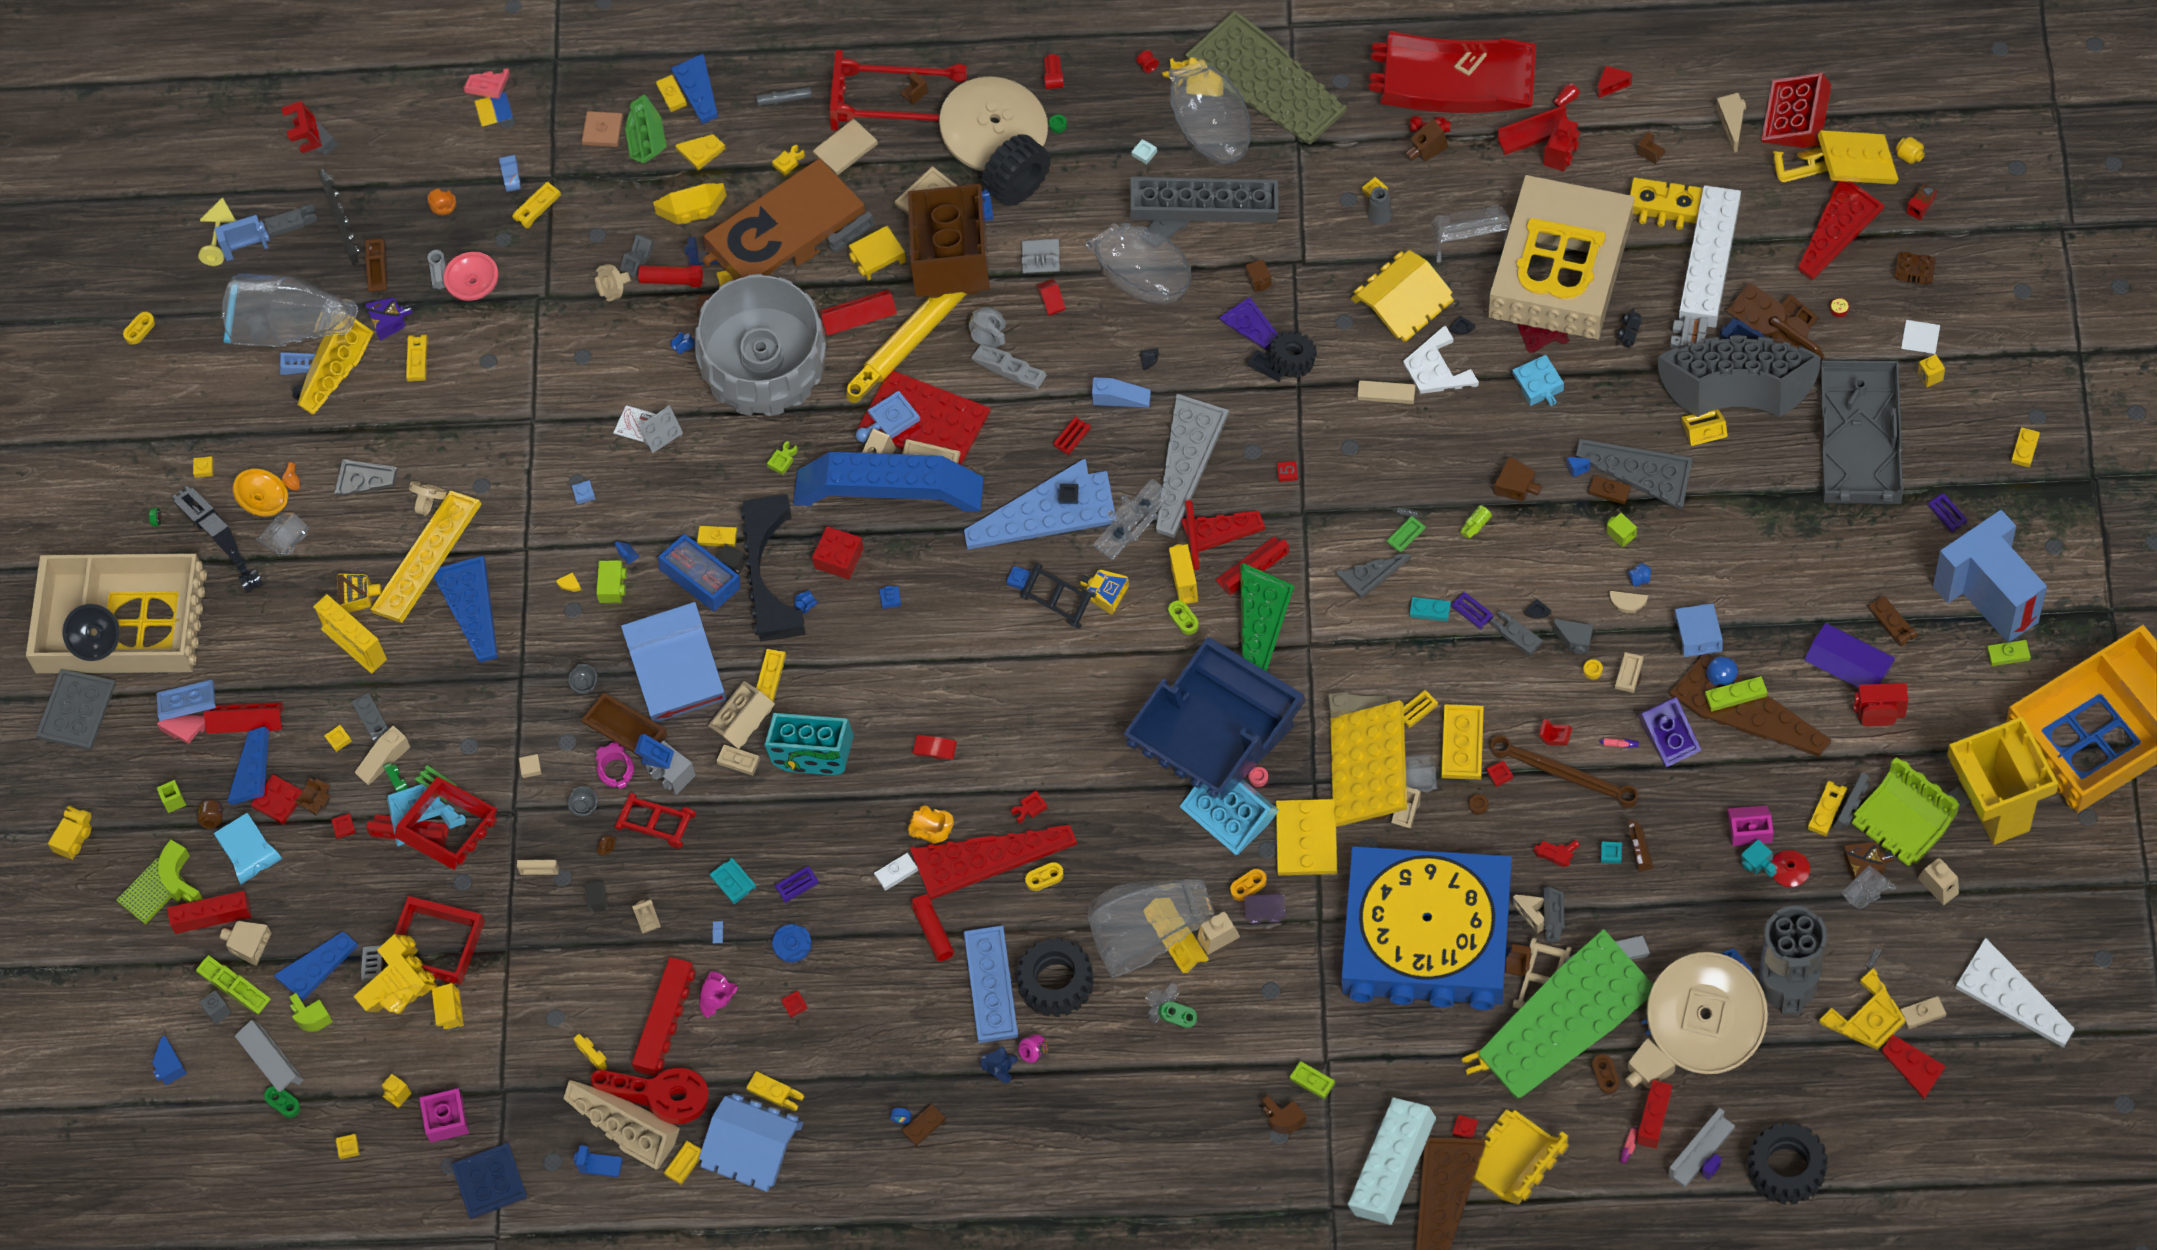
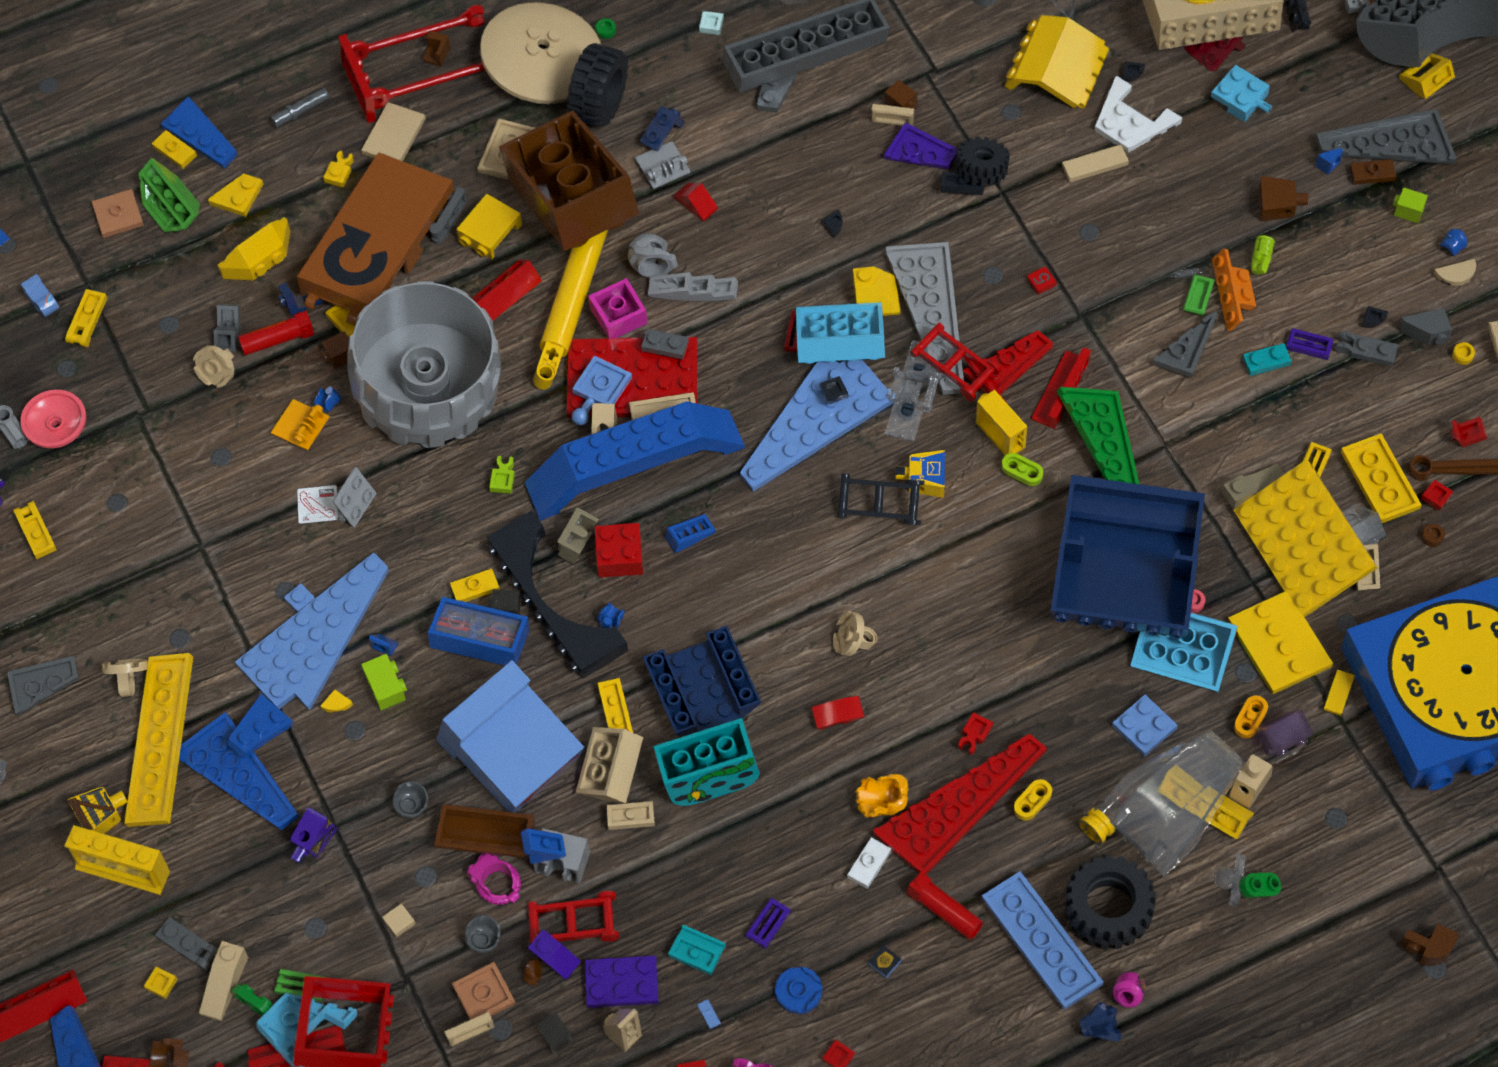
camera: 30 degrees left, 0 degrees up
blue tile [880,586,901,609] -> none
blue plate [1007,566,1031,590] -> none
clear windscreen [1085,223,1192,305] -> none
medium blue slope [1092,377,1151,408] -> none
lime plate [1290,1061,1335,1100] -> none
none -> blue wing [227,693,293,758]
none -> medium blue wing [235,553,389,710]
none -> light orange hinge [271,399,330,450]
none -> dark purple torso [290,807,338,865]
none -> nougat plate [452,962,516,1020]
none -> dark purple slope [528,929,581,980]
none -> dark tan window [557,507,599,564]
none -> dark purple plate [585,956,659,1008]
none -> dark pink brick [589,278,648,339]
none -> dark blue bracket [641,106,685,151]
none -> dark grey plate [641,329,689,360]
none -> dark blue slope [643,625,761,736]
none -> blue slope [665,514,716,553]
none -> medium azure slope [796,302,885,364]
none -> tan tile [833,611,877,656]
none -> yellow slope [853,267,900,316]
none -> black tile [868,945,901,979]
none -> tan tile [872,104,914,126]
none -> red piece [910,322,1001,401]
none -> yellow wheel [1078,808,1115,845]
none -> medium blue plate [1112,695,1178,757]
none -> orange bracket [1212,248,1256,331]
none -> yellow piece [1324,669,1355,716]

